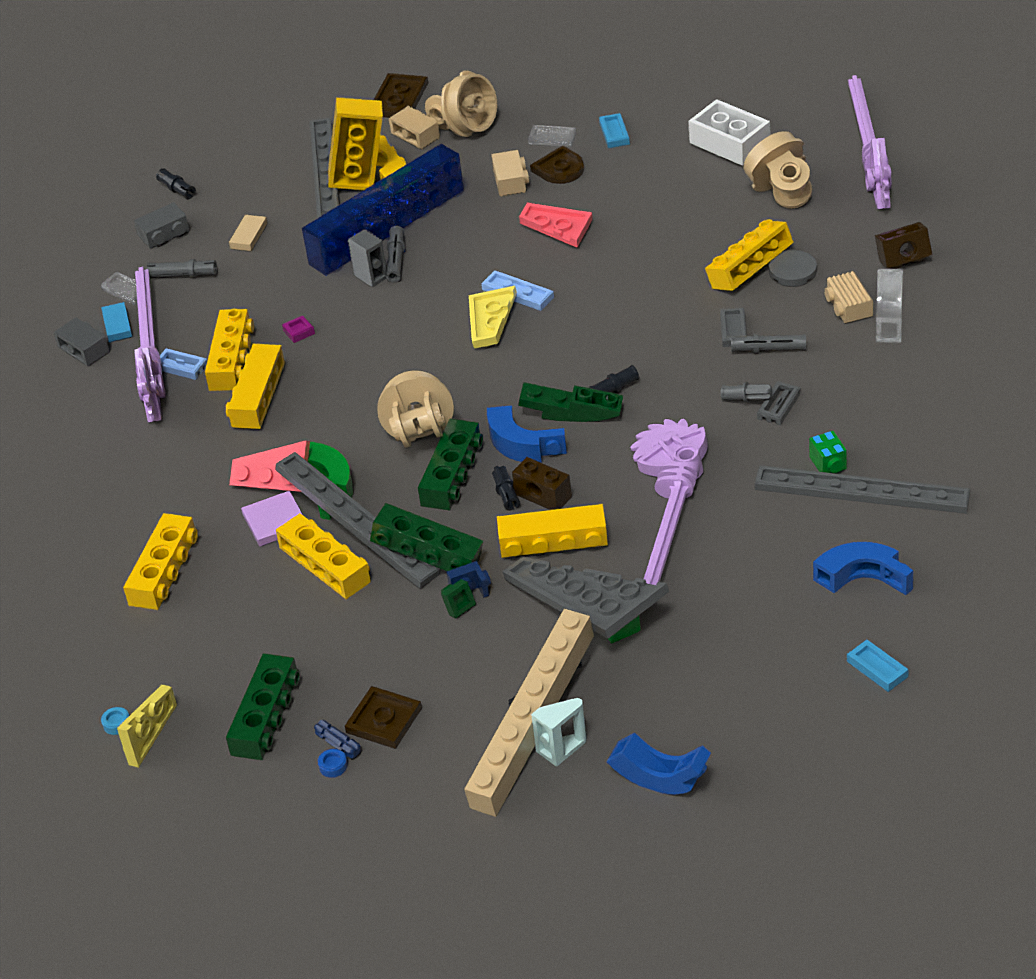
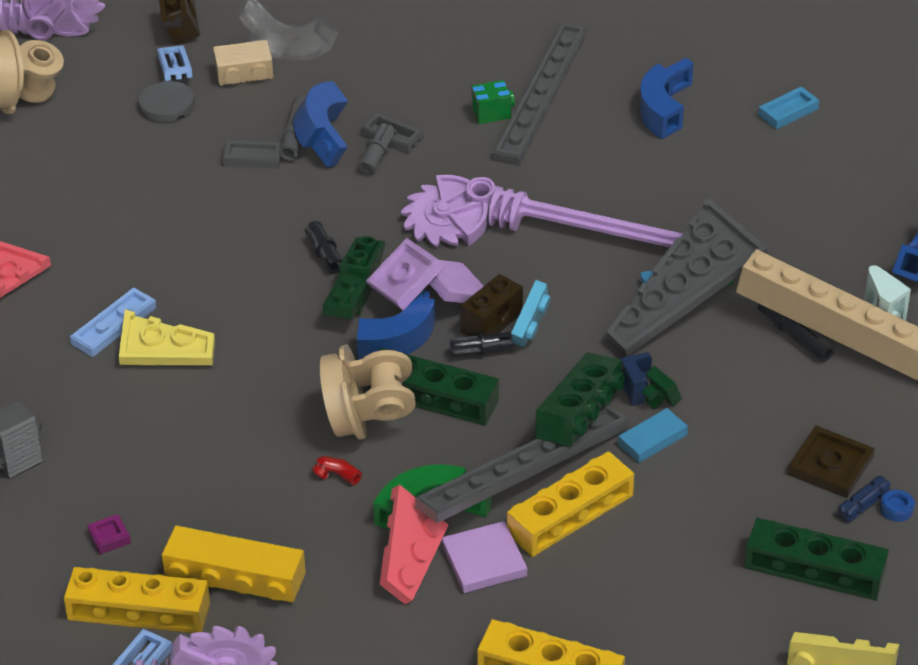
camera: 90 degrees left, 0 degrees up
yellow brick [497,504,608,558] -> none
yellow brick [705,219,794,291] -> none
none -> light blue tile [157,45,193,81]
none -> blue arch [293,81,348,167]
none -> red arm [312,456,362,485]
none -> lavender tile [366,238,445,310]
none -> lavender tile [429,260,483,303]
none -> medium azure wing [511,280,551,348]
none -> dark azure tile [618,408,688,463]

